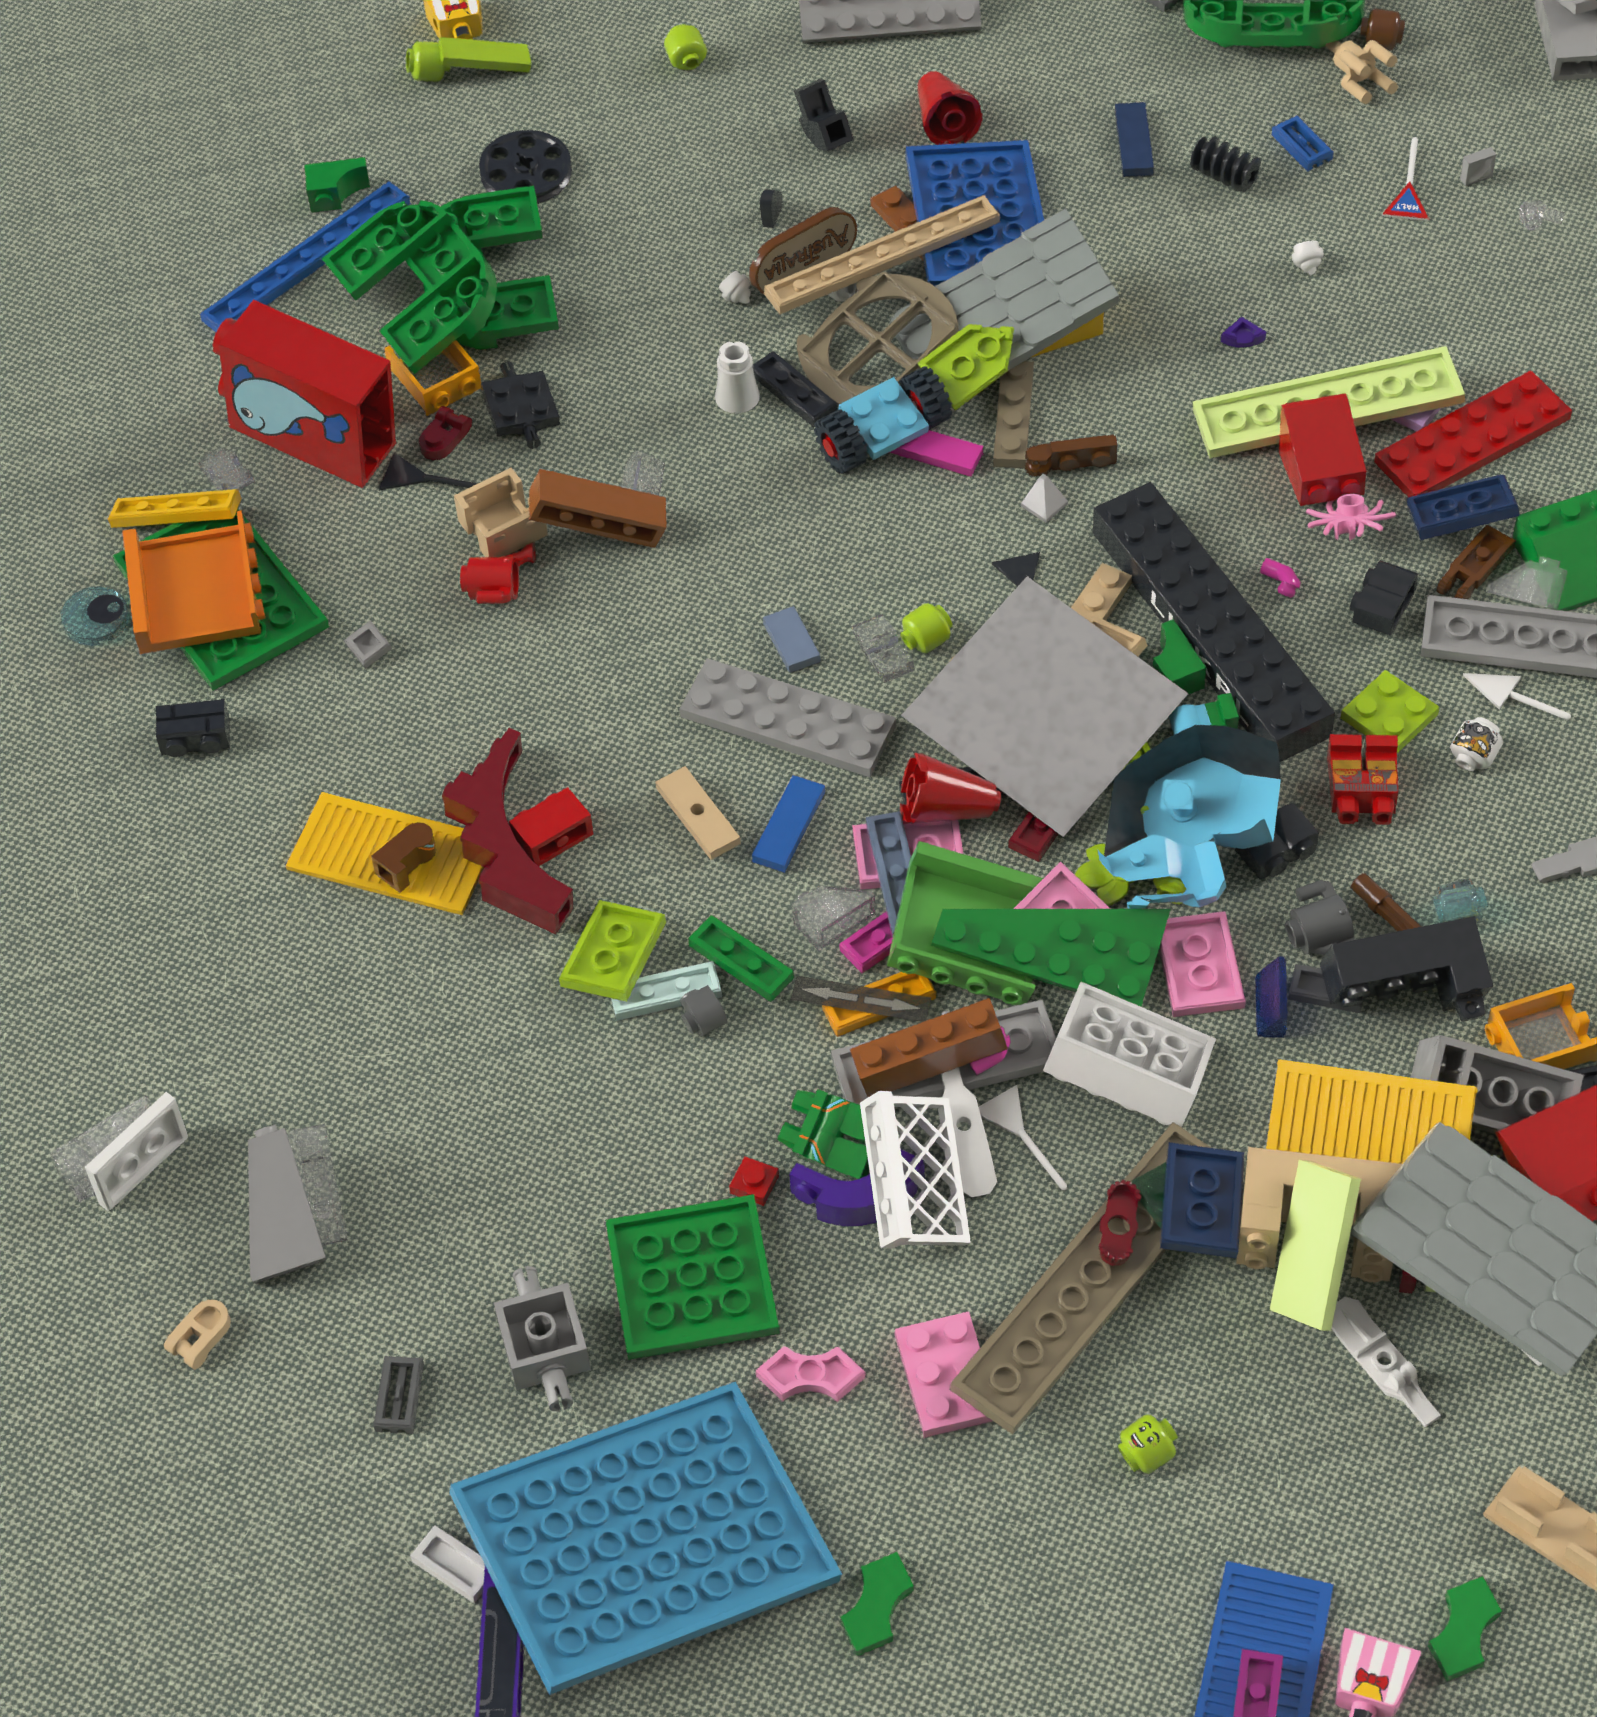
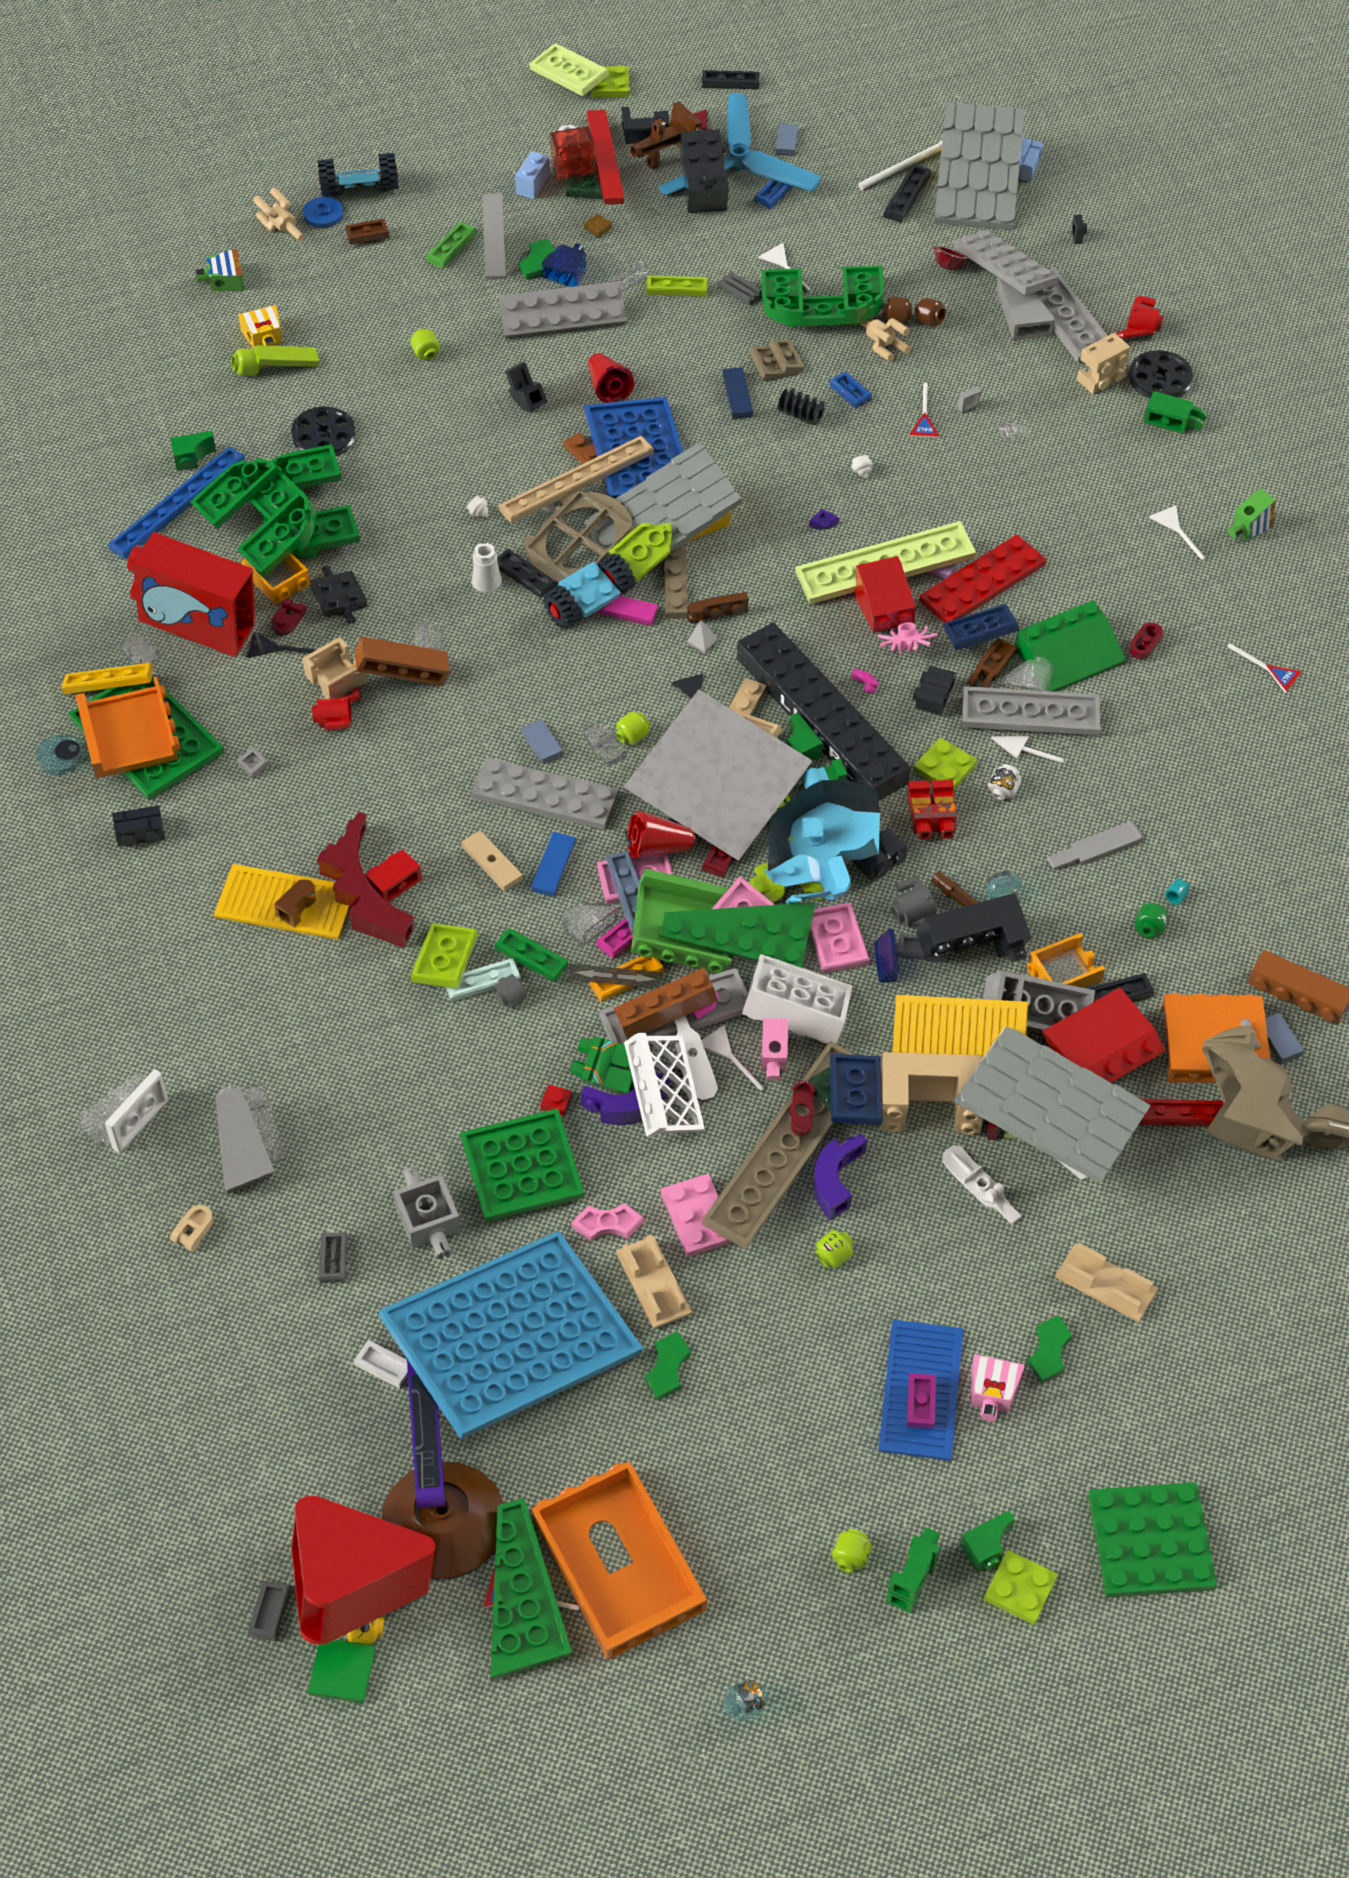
camera: 10 degrees left, 0 degrees up
tile [749,207,857,295] -> none
black tile [760,189,783,228] -> none
yellowish green tile [1270,1160,1361,1331] -> none
none -> tan brick [616,1234,692,1330]
none -> dark tan slope [749,340,805,380]
none -> bright pink torso [761,1018,788,1081]
none -> dark purple arch [814,1134,867,1220]
none -> reddish brown head [914,298,946,327]

